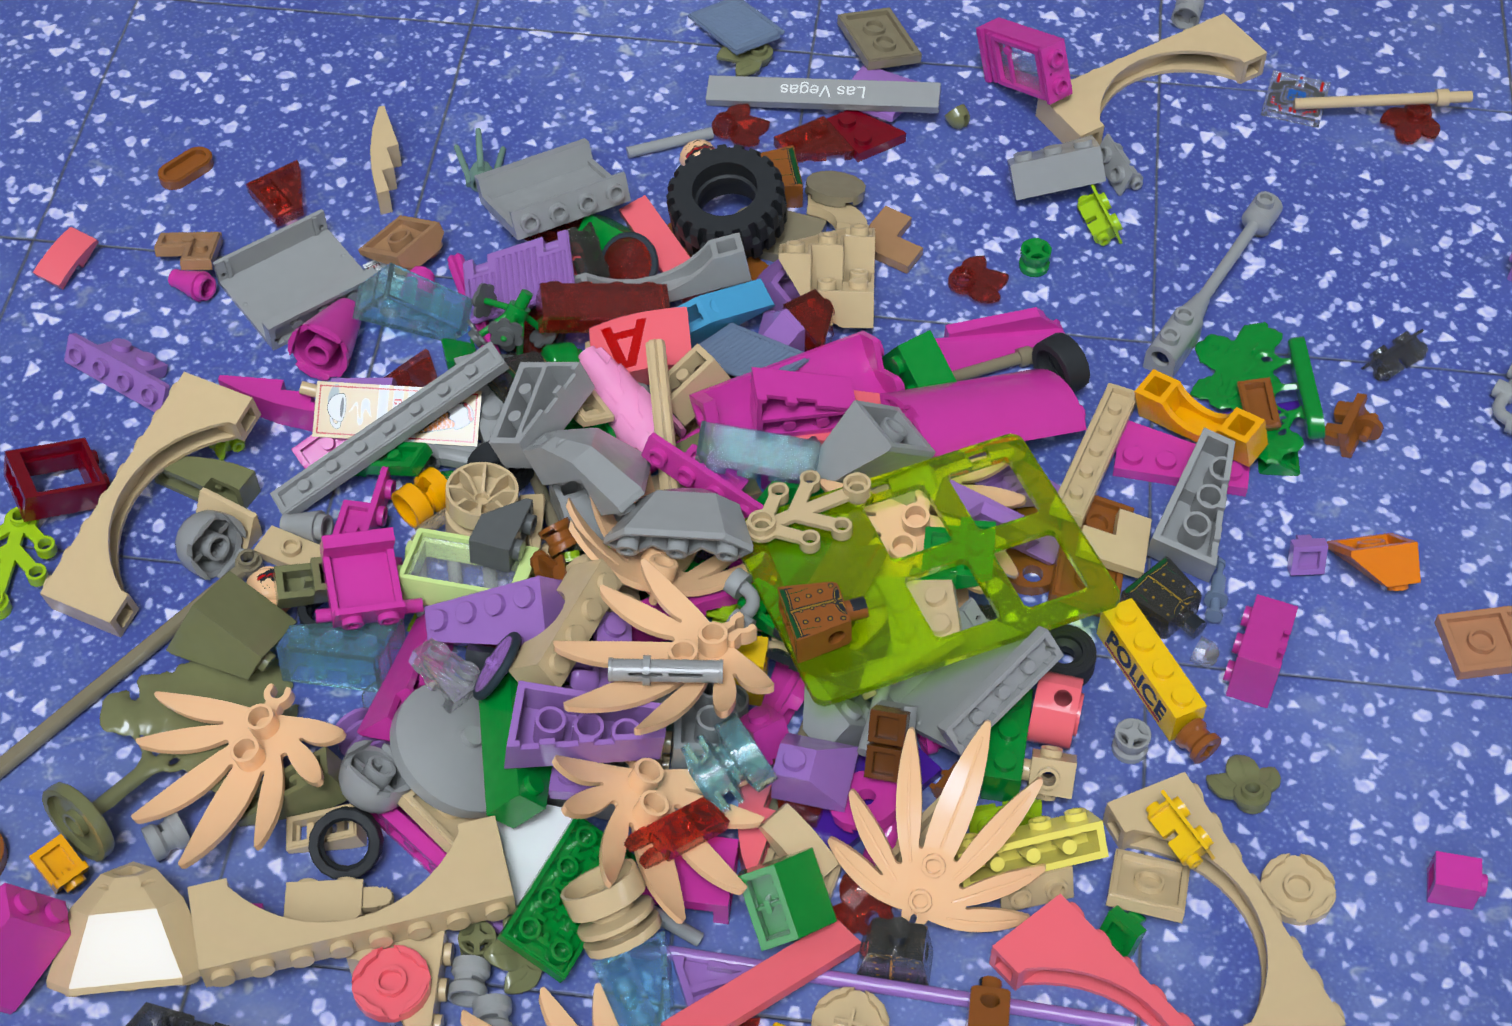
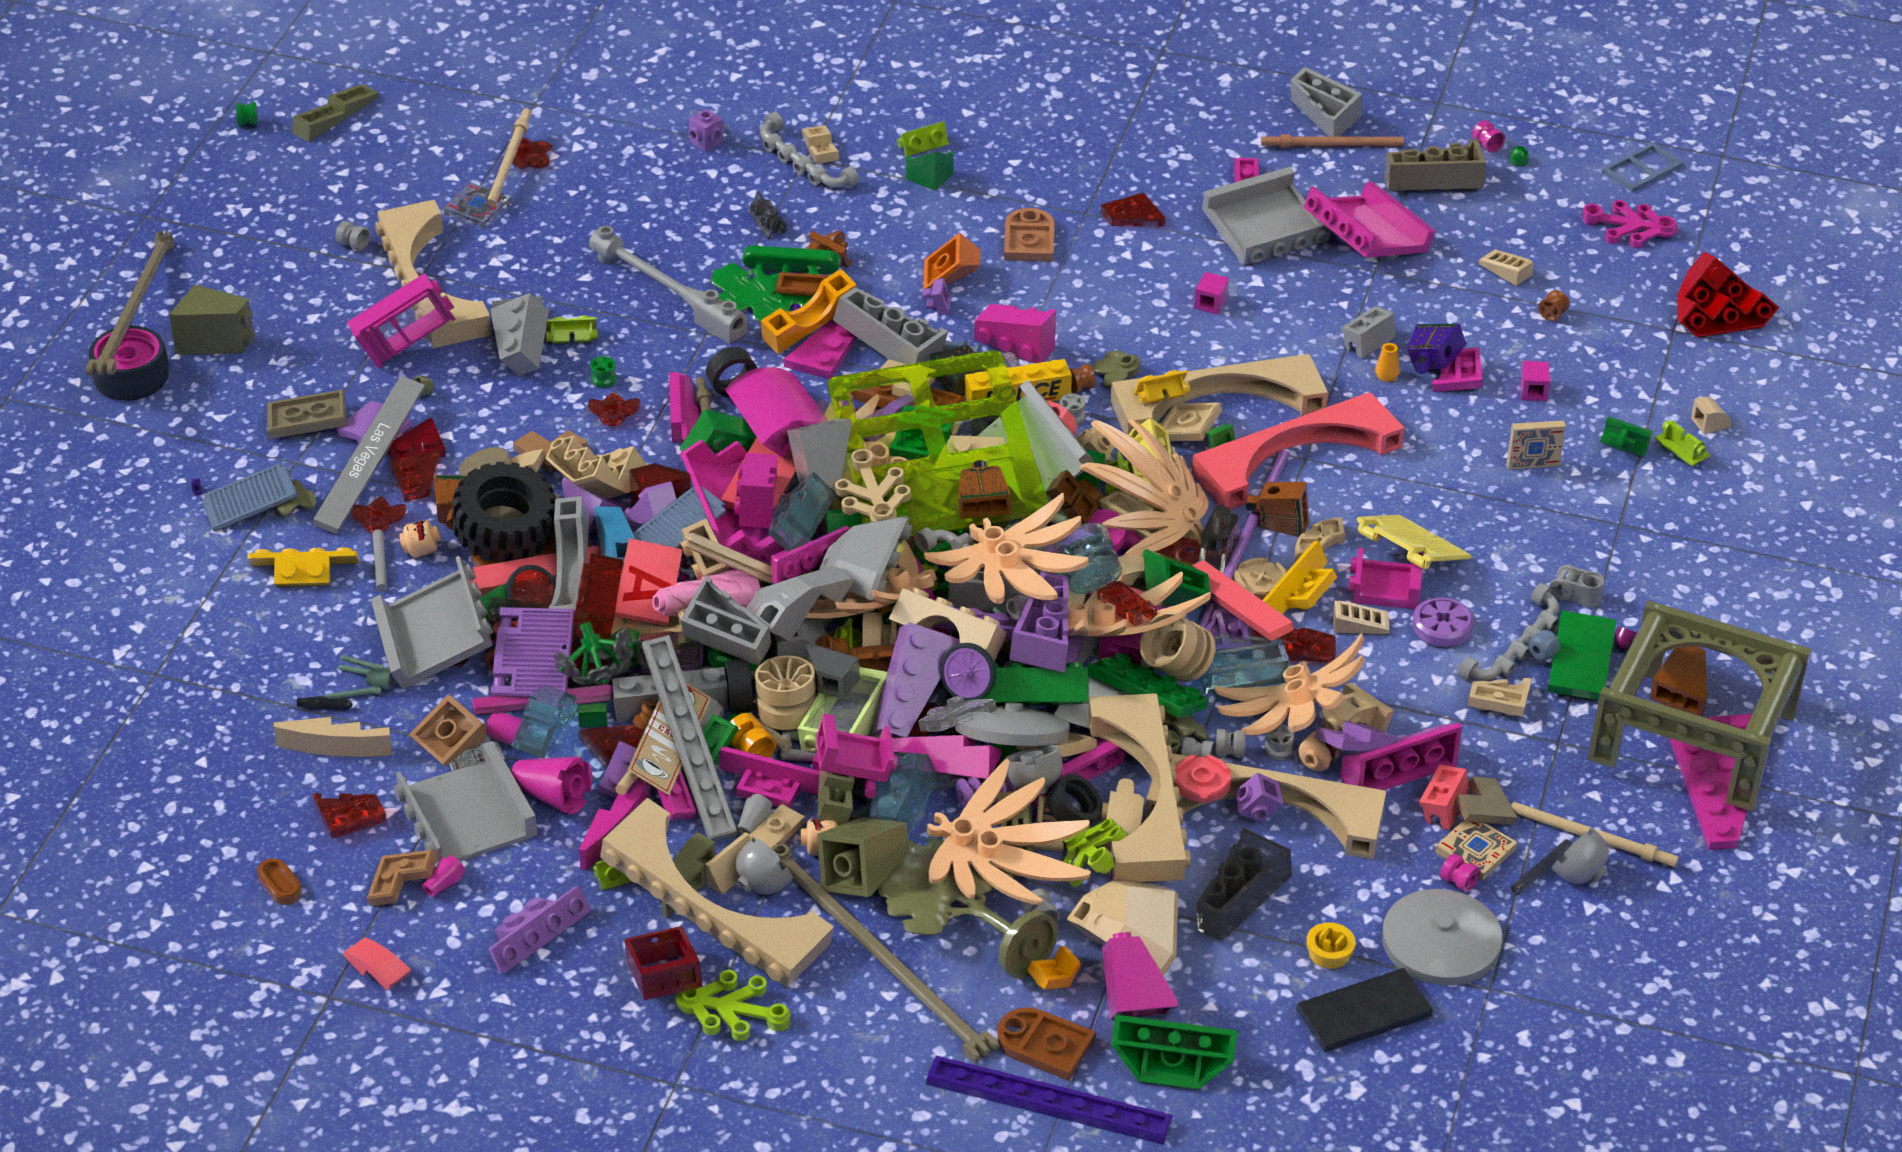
camera: 80 degrees left, 10 degrees down
light grey pin [608,655,723,686] -> none
tan tile [1049,383,1137,527] -> none
tan tile [1260,853,1336,926] -> none
none -> yellow bracket [248,547,359,587]
none -> black piece [297,696,353,710]
none -> lime plant [1063,818,1127,888]

